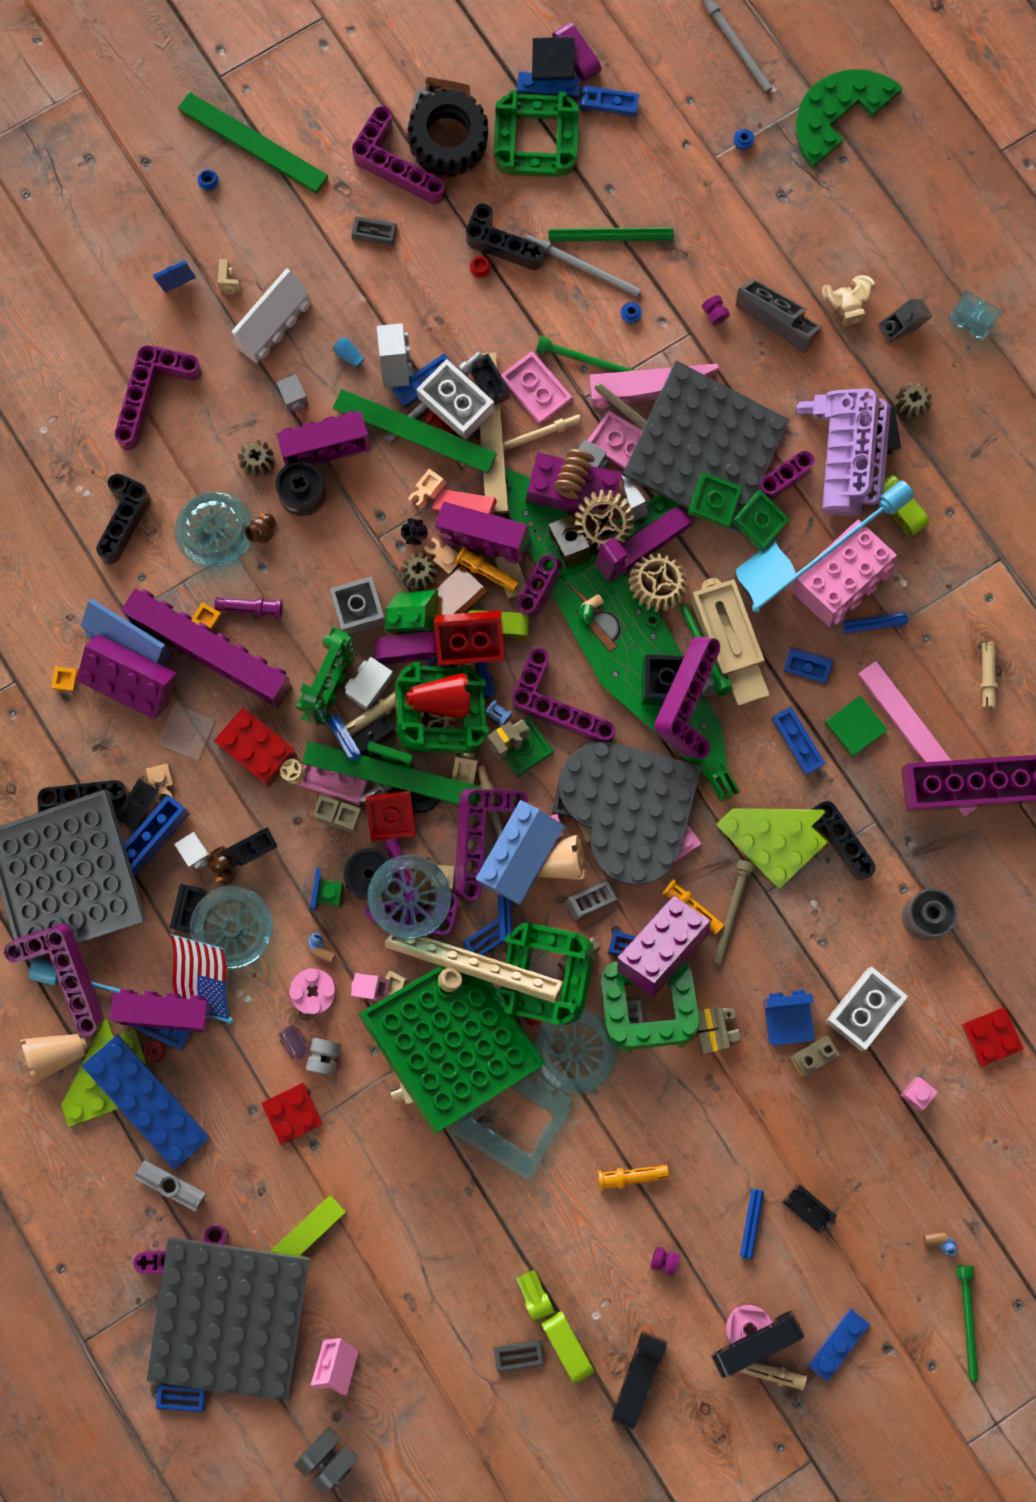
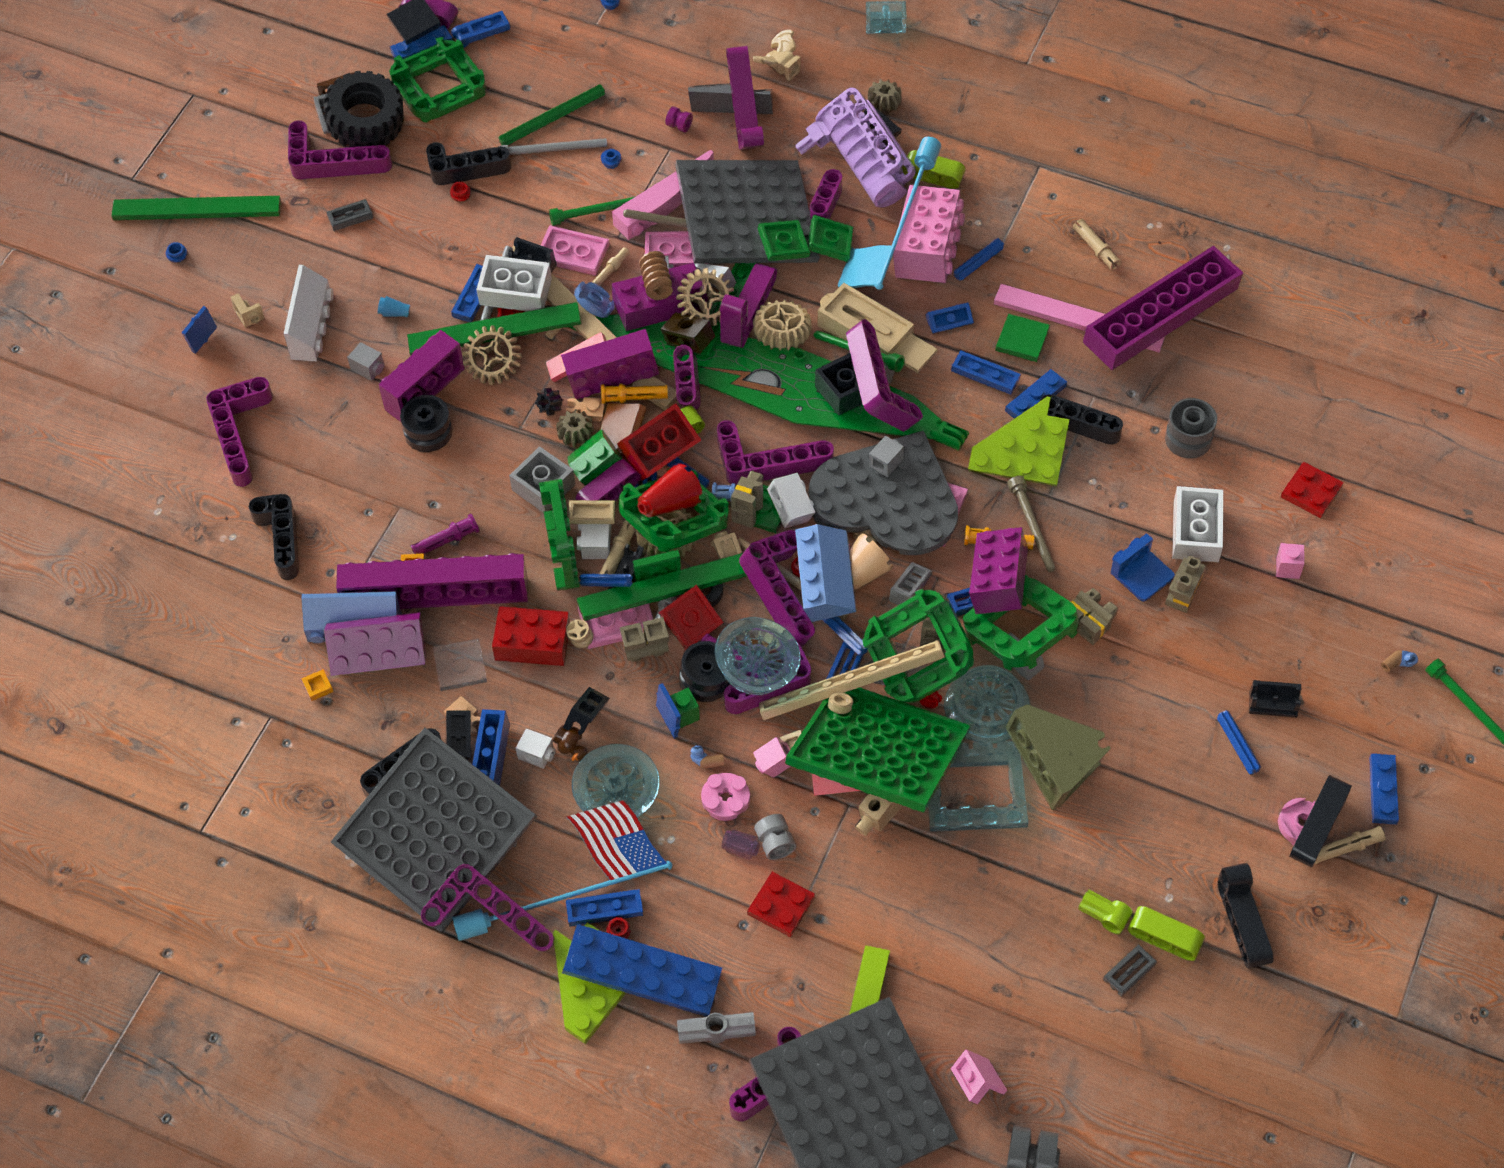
camera: 30 degrees left, 20 degrees down
light nougat cone [20,1034,88,1084] -> none
magenta brick [110,989,213,1033] -> none
black hinge [170,883,208,935] -> none
clear light blue piece [175,492,252,567] -> none
dark tan gear [238,439,275,478] -> none
reddish brown animal [245,514,276,543] -> none
light grey brick [377,323,413,388] -> none
light nougat plate [409,469,447,509] -> none
green arm [579,594,604,625] -> none
light orange pin [597,1164,669,1192] -> none
magenta wheel [650,1246,680,1277] -> none
dark grey slope [878,299,932,342] -> none
none -> tan gear [462,325,522,385]
none -> tan tile [568,500,615,524]
none -> medium blue tile [574,281,614,318]
none -> magenta beam [726,46,764,150]
none -> white brick [767,473,815,528]
none -> light grey brick [869,436,904,477]
none -> blue plate [1005,369,1067,419]
none -> olive ladder [1005,704,1111,810]

